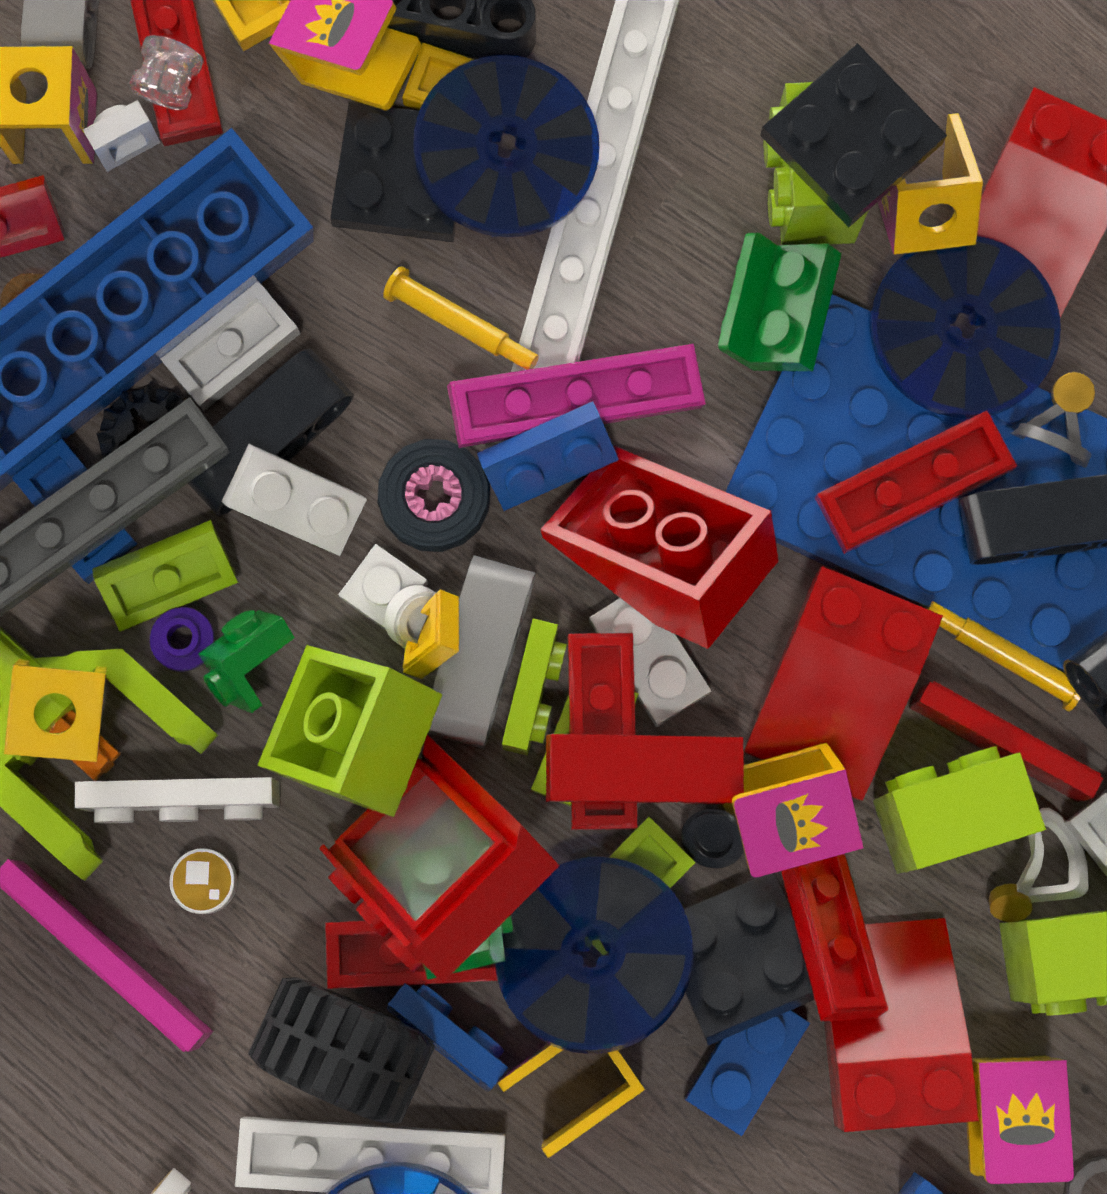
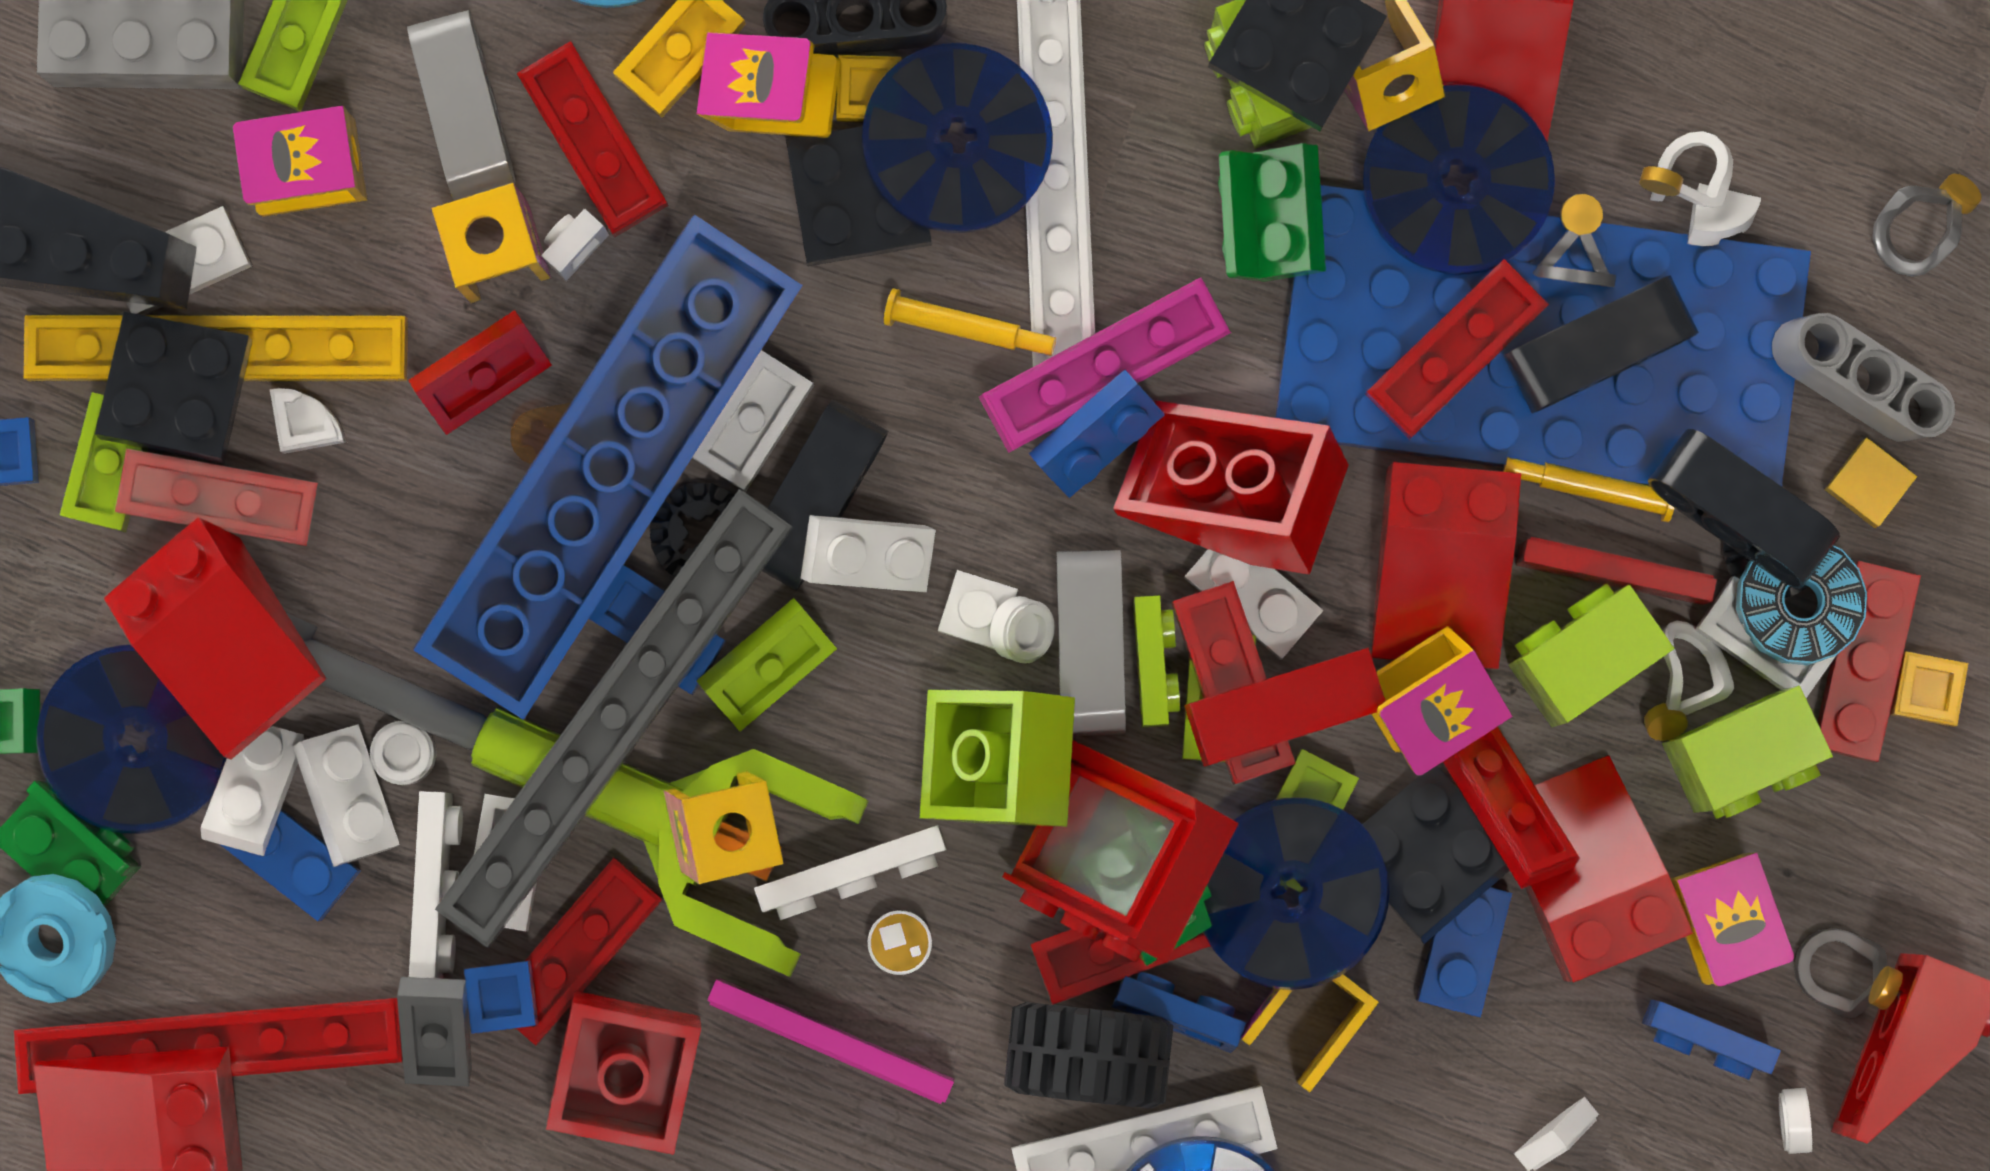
camera: 15 degrees left, 5 degrees up
clear wheel [128,35,204,110] -> none
dark purple plate [150,607,215,672] -> none
green bracket [198,610,295,713] -> none
black bush [377,439,490,552] -> none
yellow tile [403,590,459,679] -> none
black tile [682,804,744,869] -> none

